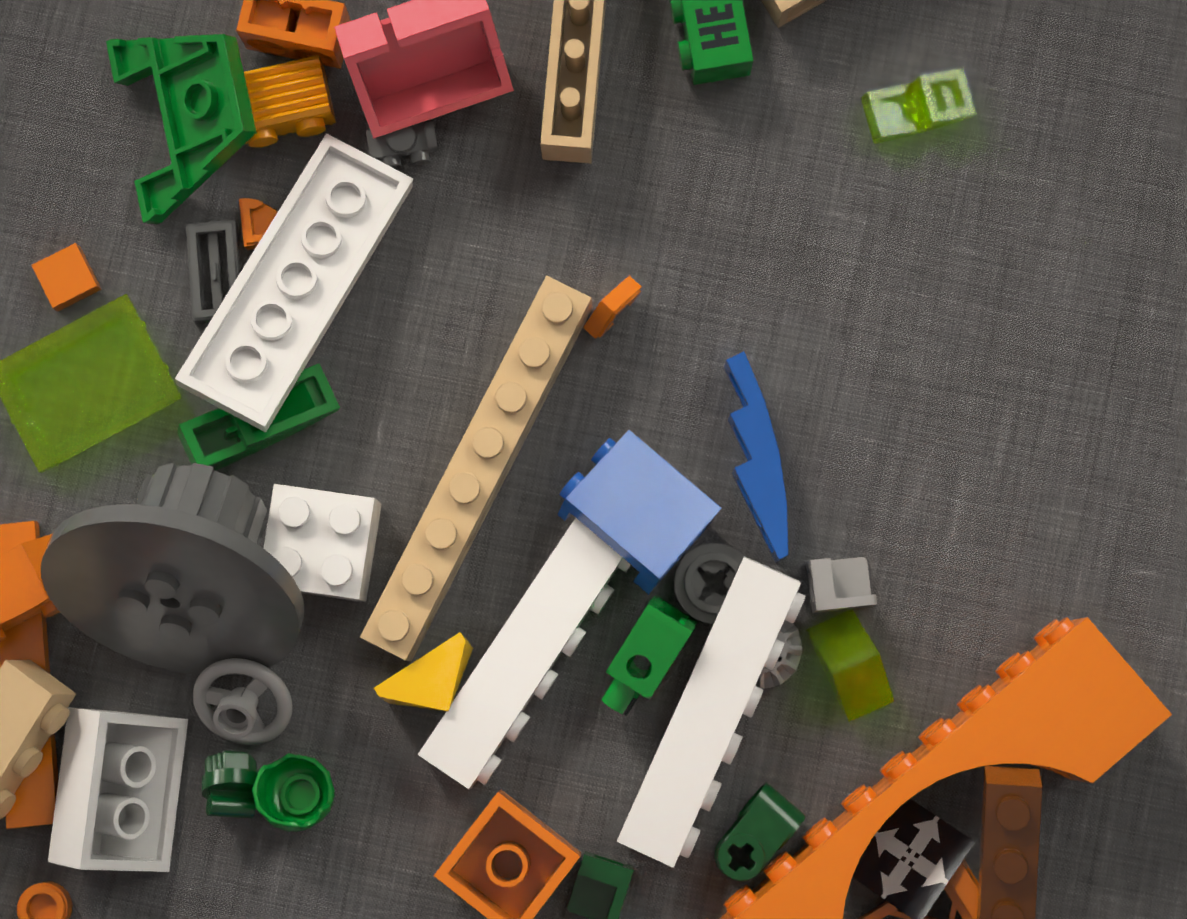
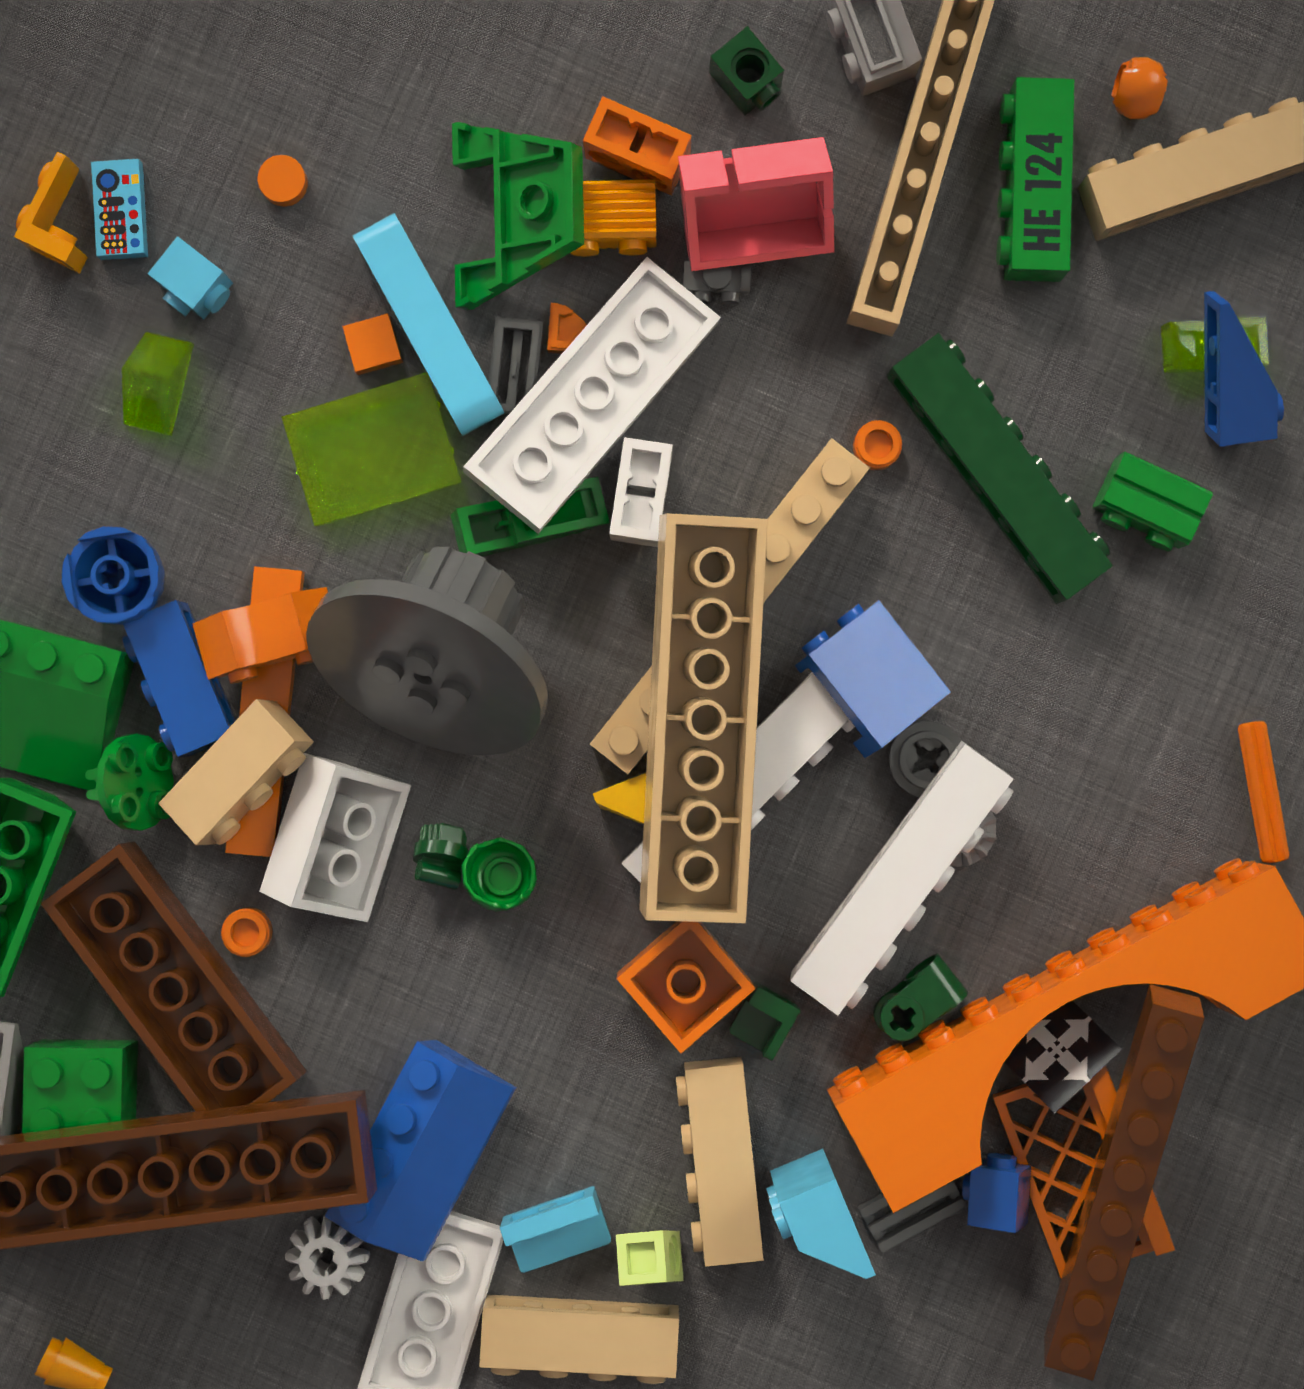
camera: 10 degrees right, 5 degrees up
light grey piece [193,658,292,745] -> none
white brick [263,484,382,602] -> none
orange tile [583,275,642,339] -> none
green torso [601,595,698,716] -> none
blue slope [724,351,788,563] -> none
light grey panel [806,557,877,613] -> none
clear neon green slope [806,609,895,722] -> none
none -> medium azure beam [352,213,505,436]
none -> white brick [609,437,673,547]
none -> tan brick [639,513,768,923]
none -> orange tile [853,420,902,470]
none -> dark green brick [886,333,1113,604]
none -> green brick [1092,452,1213,552]
none -> blue slope [1204,291,1284,447]
none -> orange axle [1238,721,1290,863]

